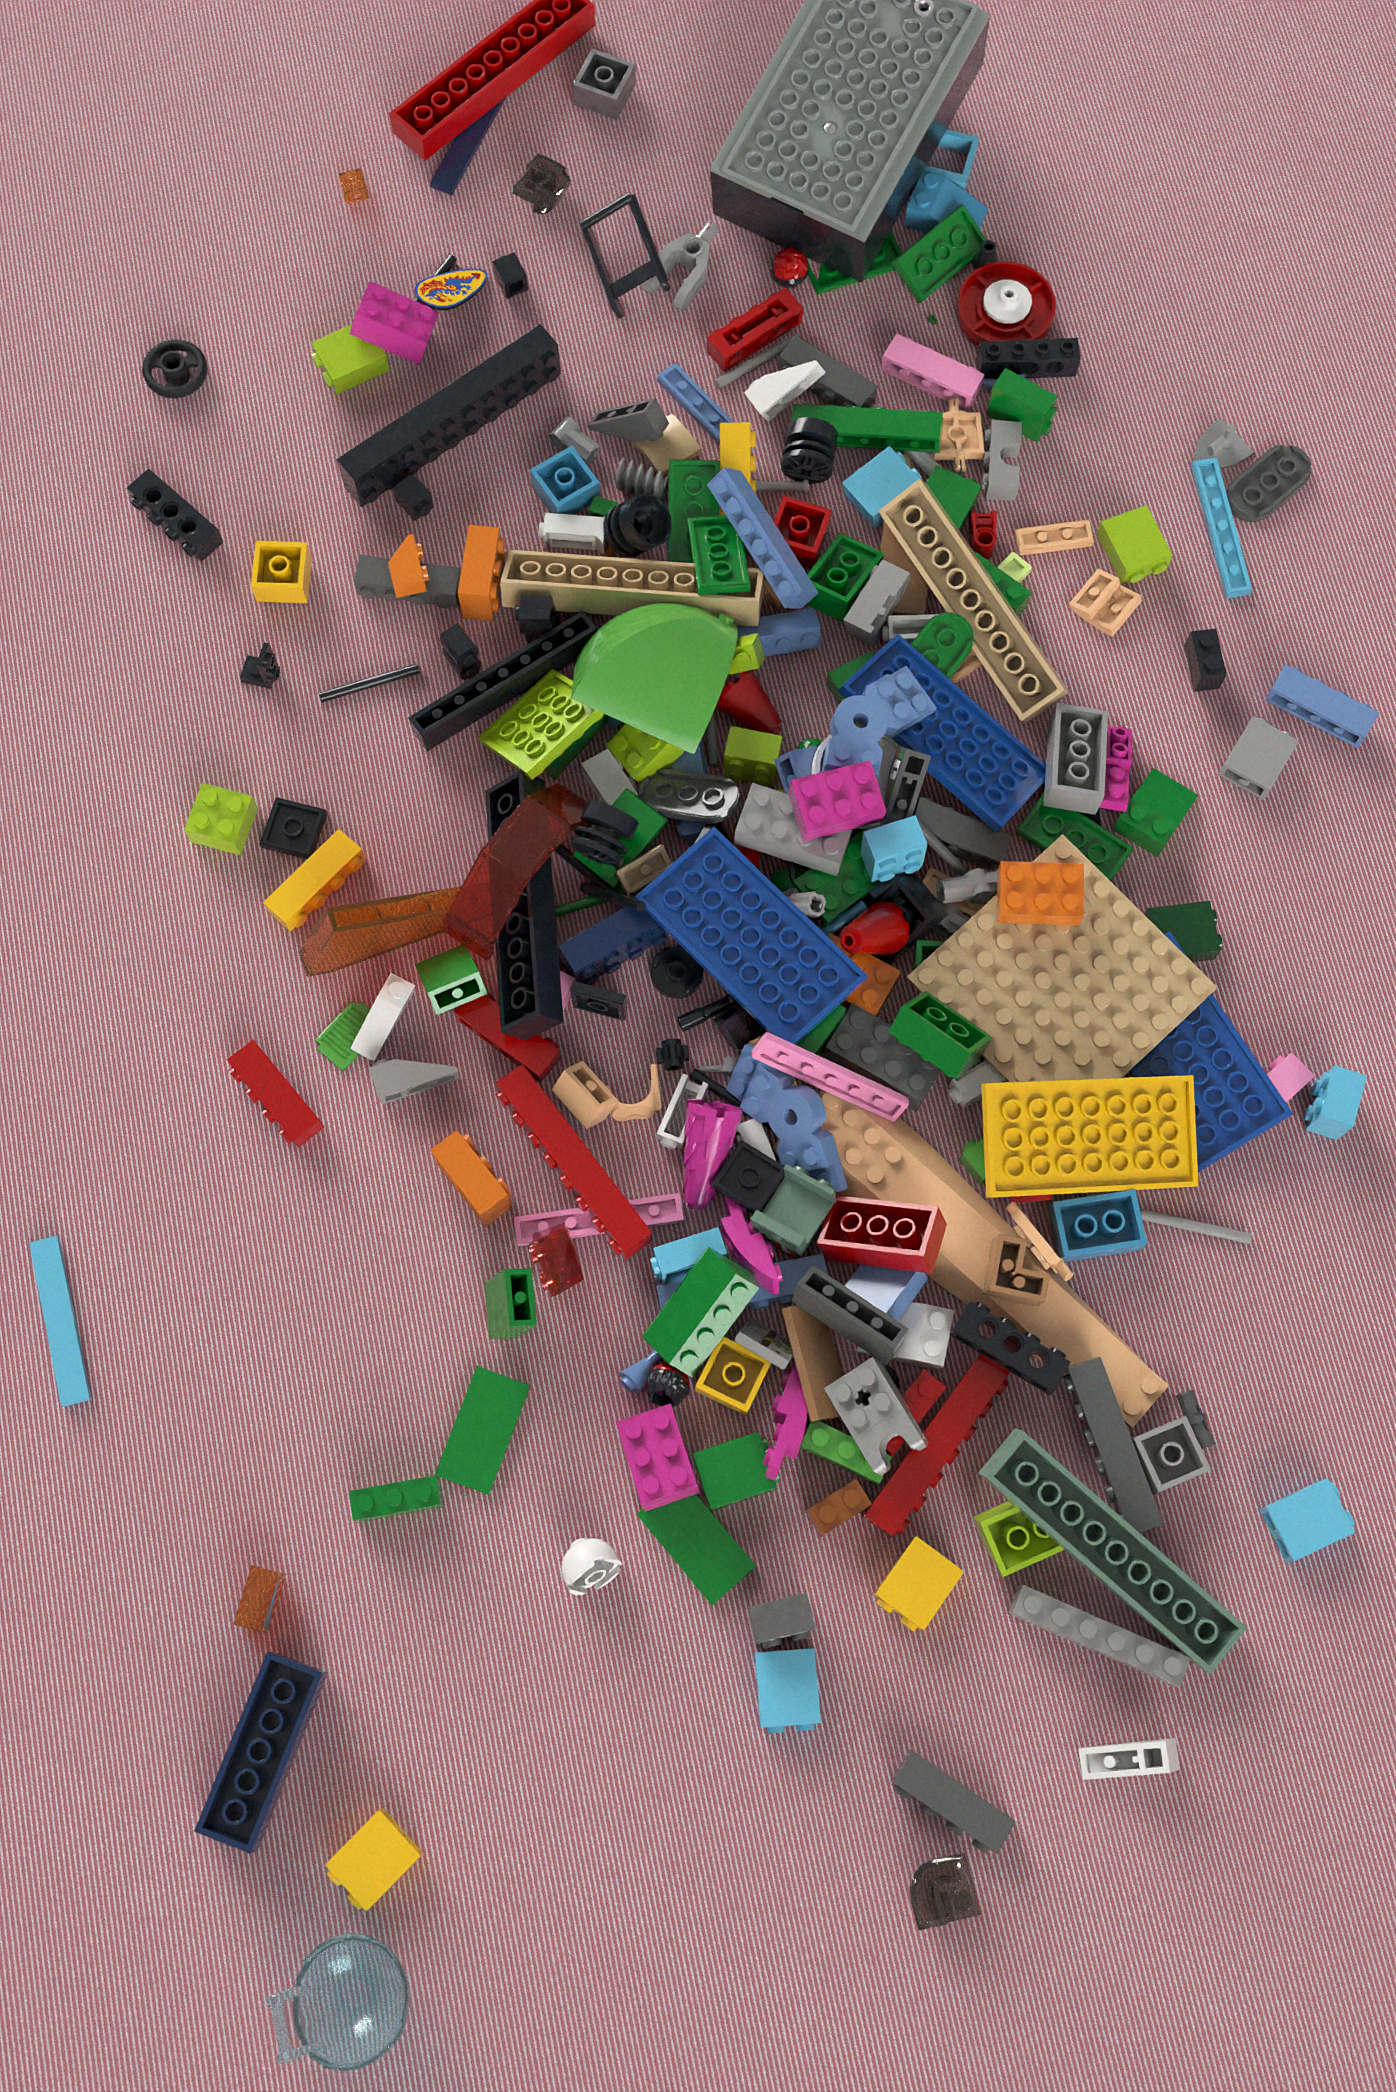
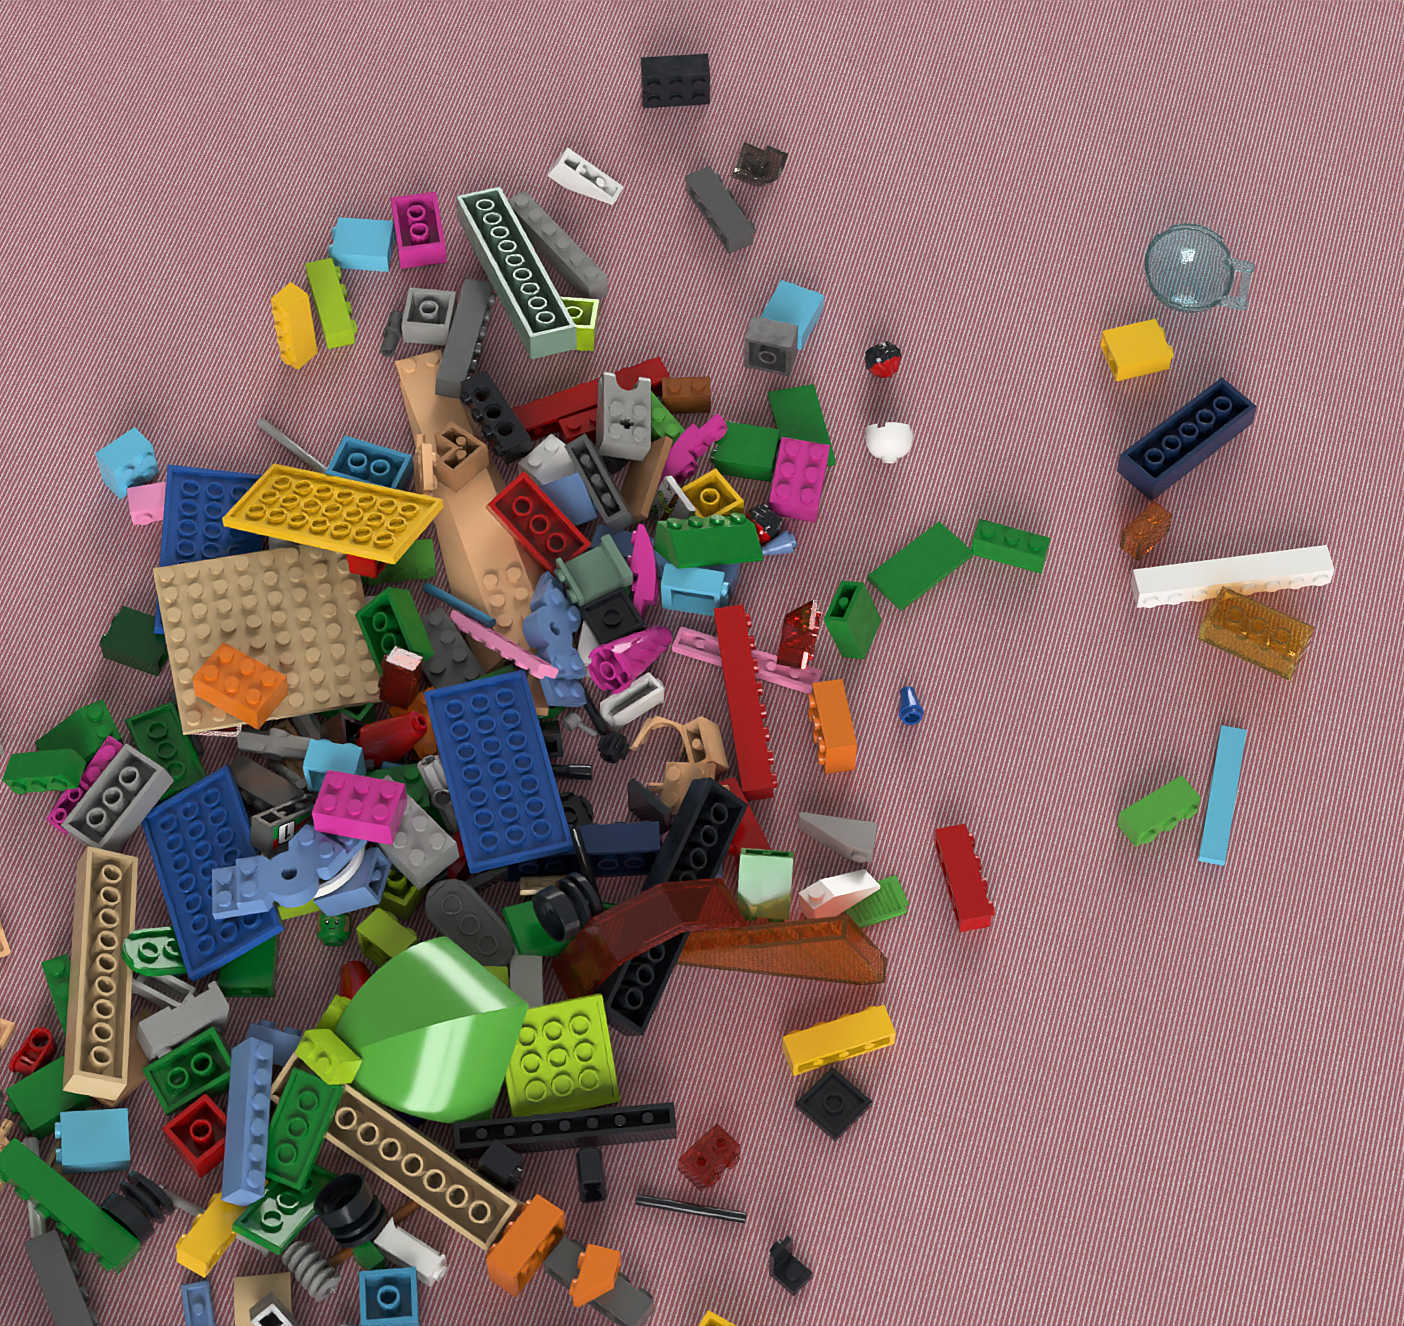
camera: 150 degrees left, 15 degrees down
lime brick [184,783,258,855] -> none
white slope [744,360,826,422] -> none
yellow brick [873,1536,964,1632] -> none
yellowish green plate [998,552,1032,583] -> none
none -> green brick [2,748,86,795]
none -> yellow brick [270,282,318,370]
none -> lime brick [295,1029,363,1085]
none -> lime brick [305,257,358,349]
none -> clear red brick [378,646,424,710]
none -> dark pink brick [390,192,447,269]
none -> dark azure bar [423,582,496,628]
none -> black piece [640,53,710,108]
none -> light nougat plate [648,762,730,815]
none -> clear red brick [678,1123,741,1192]
none -> piece [864,341,902,378]
none -> blue cone [899,687,924,725]
none -> bright green brick [1117,775,1201,847]
none -> white brick [1130,545,1334,608]
none -> clear yellow brick [1198,586,1315,681]

